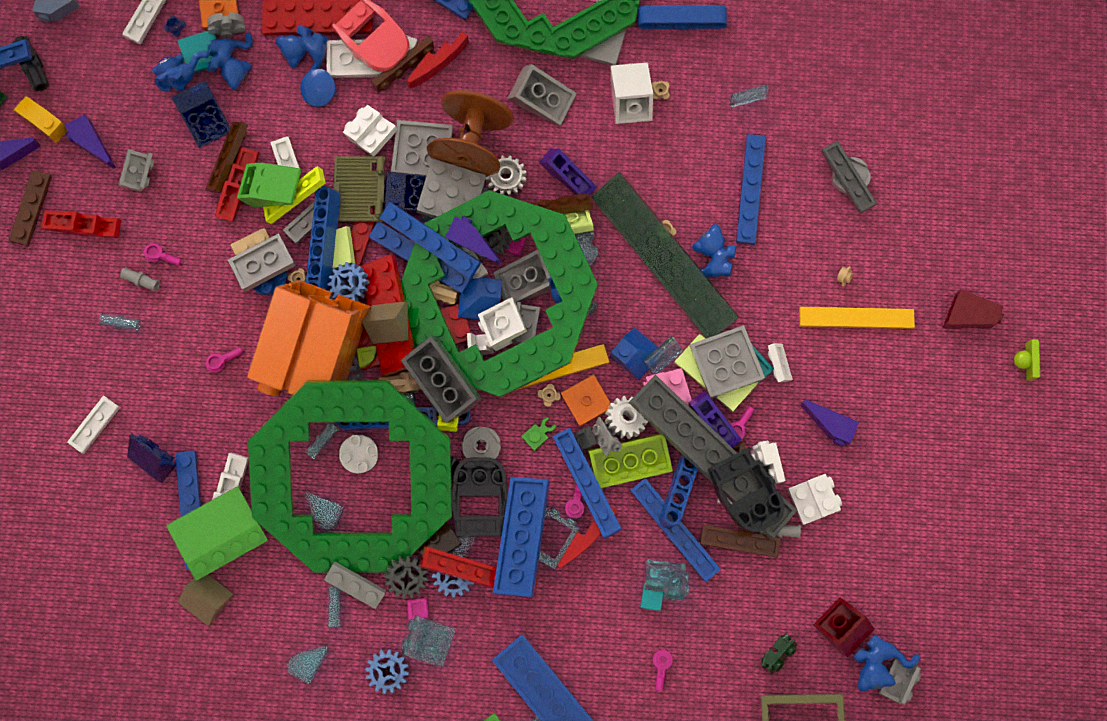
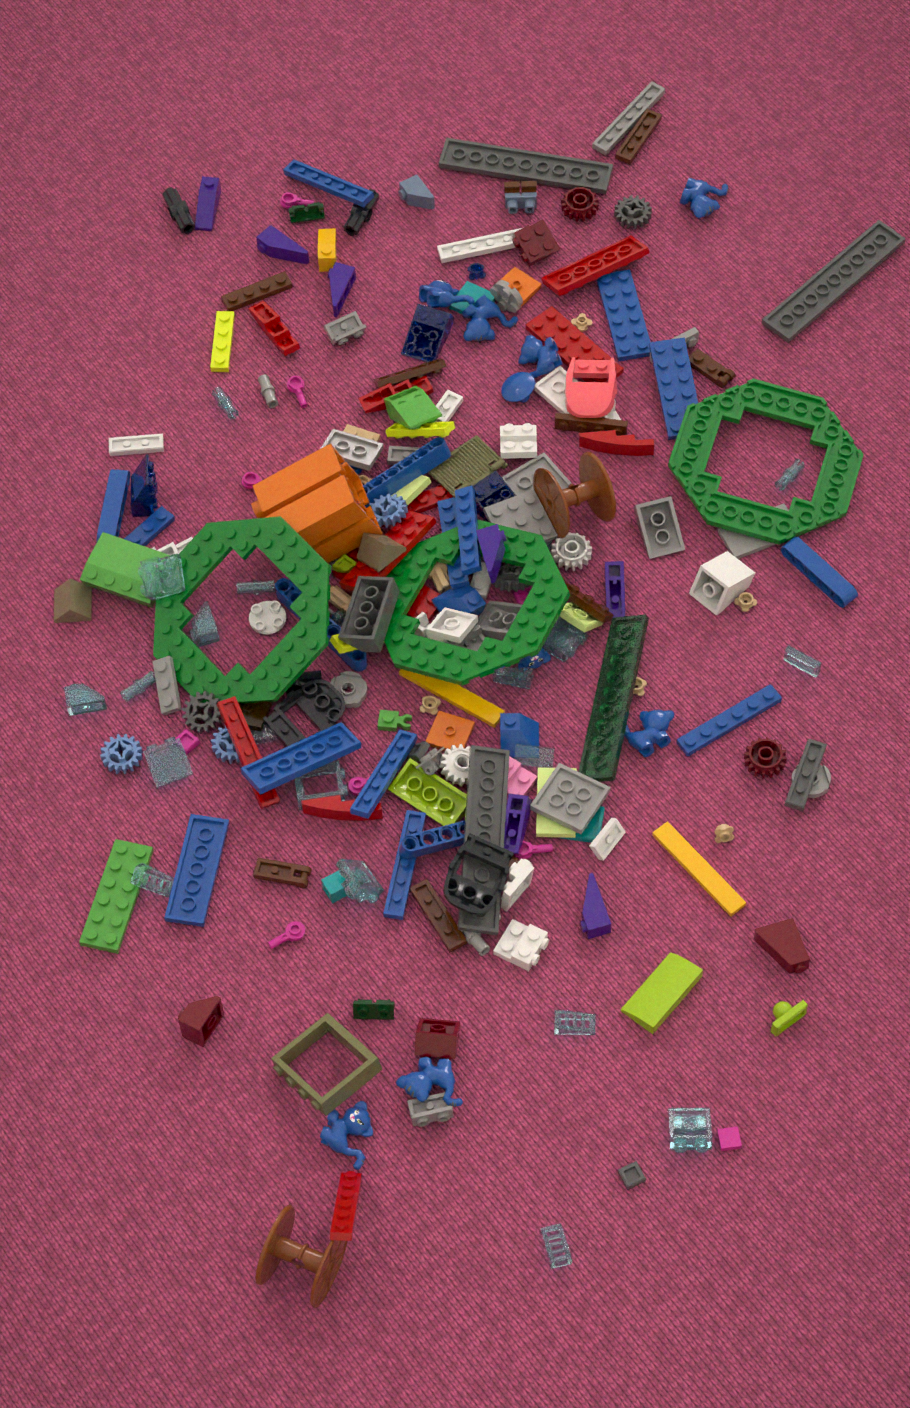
camera: 55 degrees right, 20 degrees down
none -> blue beam [96,469,130,542]
none -> clear light blue plate [138,553,185,600]
none -> neon yellow plate [210,311,235,372]
none -> reddish brown plate [253,858,312,889]
none -> clear light blue slope [540,1223,572,1269]
none -> clear light blue slope [554,1010,595,1035]
none -> dark grey tile [618,1161,646,1190]
none -> lime slope [621,952,703,1034]
none -> clear light blue plate [668,1108,712,1153]
none -> dark pink tile [717,1126,742,1151]
none -> dark red gear [744,737,787,779]

